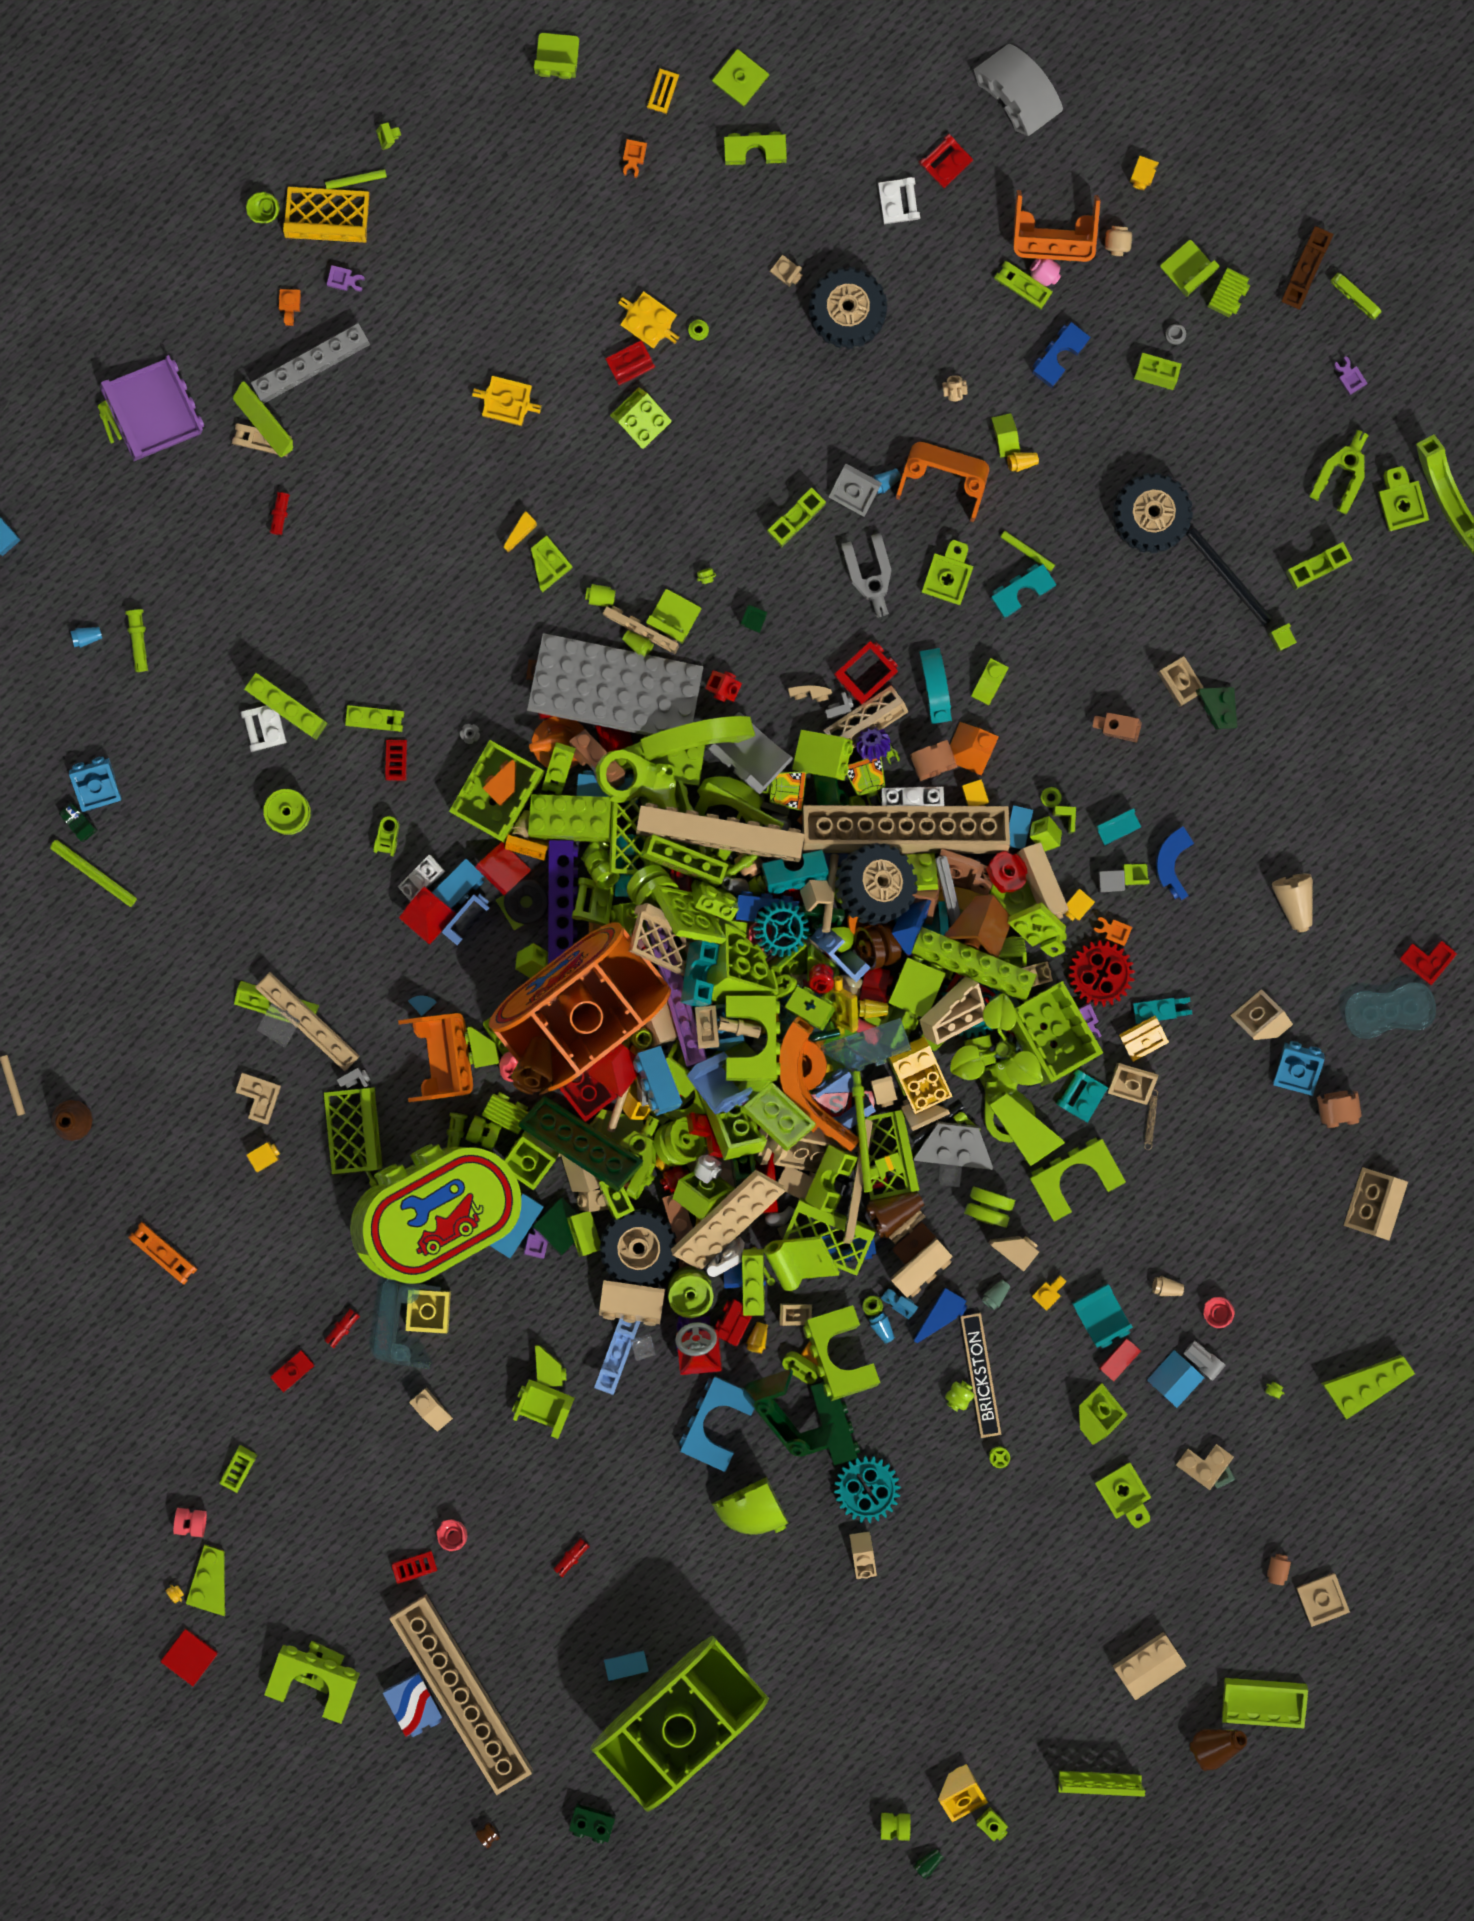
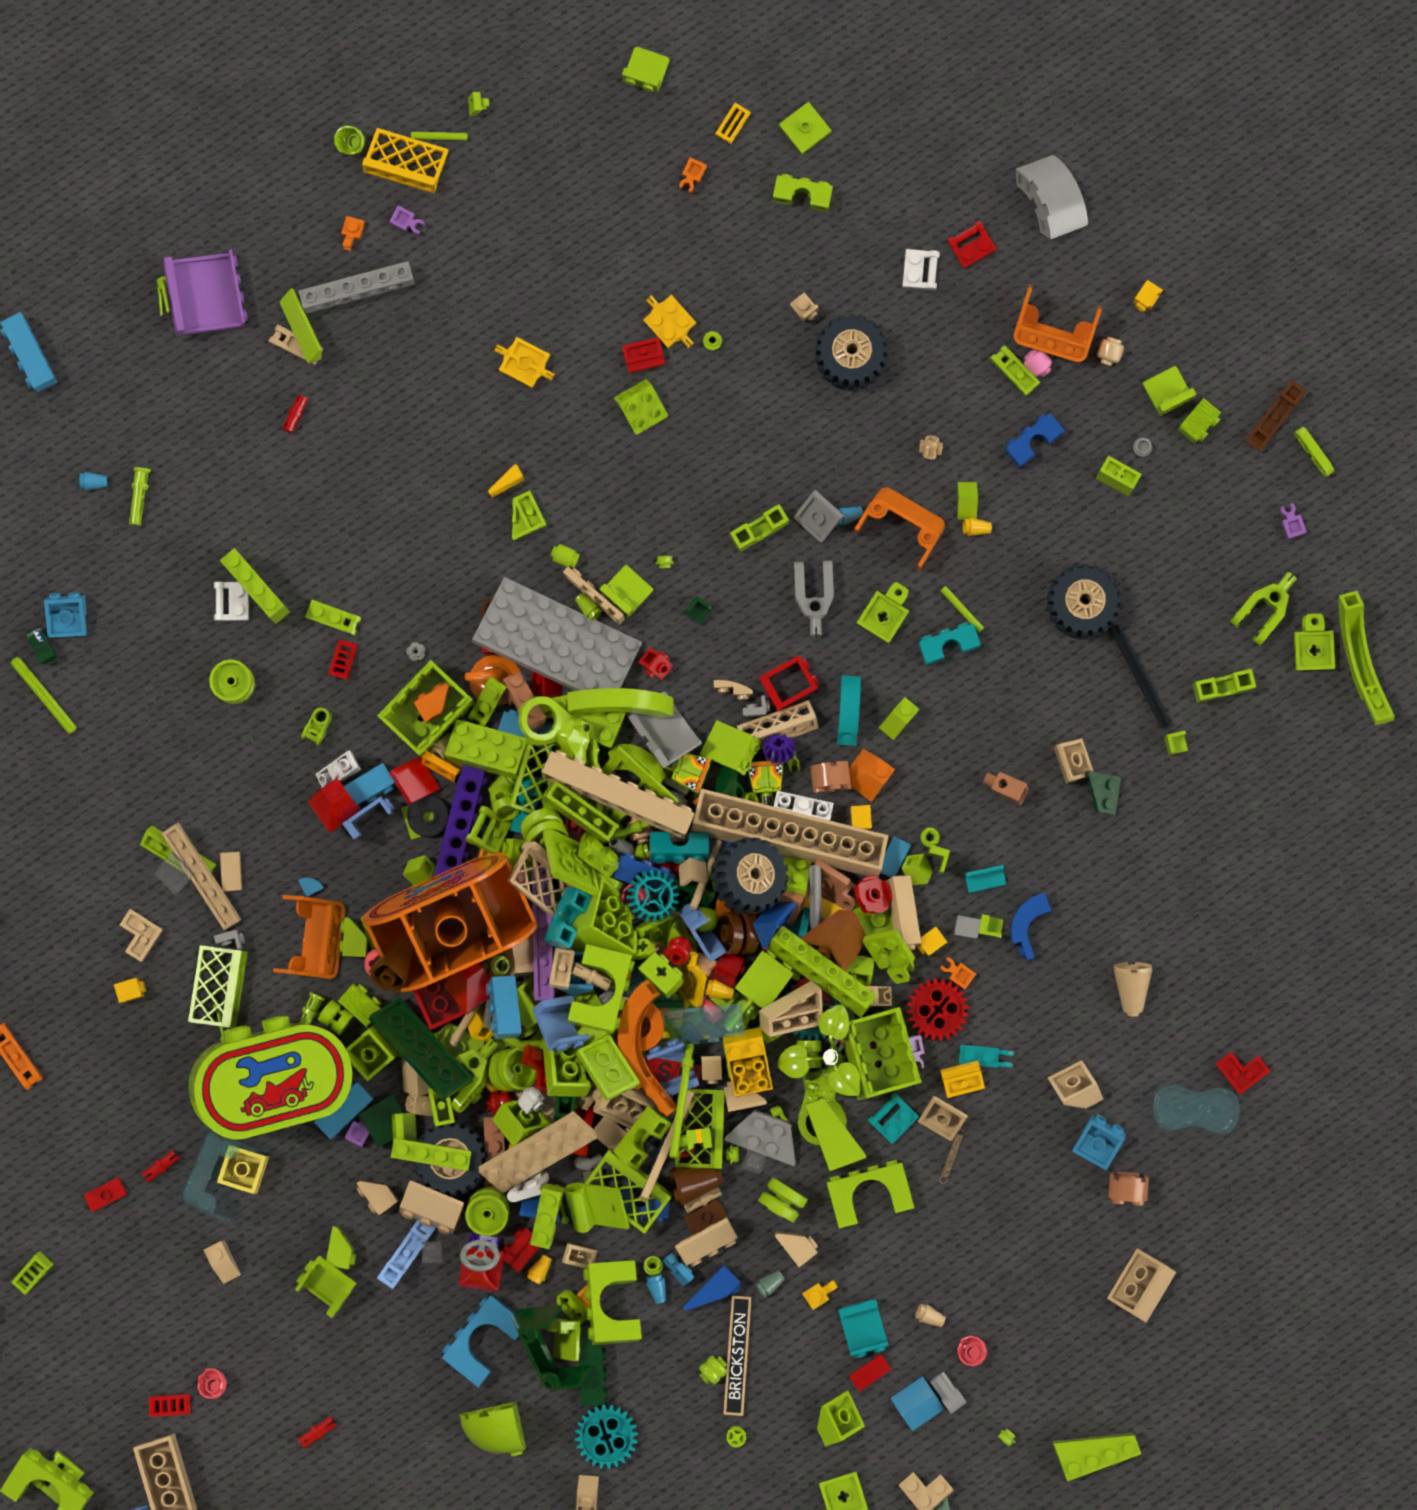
camera: 15 degrees right, 5 degrees down
none -> tan tile [220,852,242,892]
none -> tan slope [356,1180,399,1215]
none -> lime plate [391,1138,472,1171]
none -> lime bracket [546,1318,581,1361]
none -> lime plate [726,1145,739,1164]

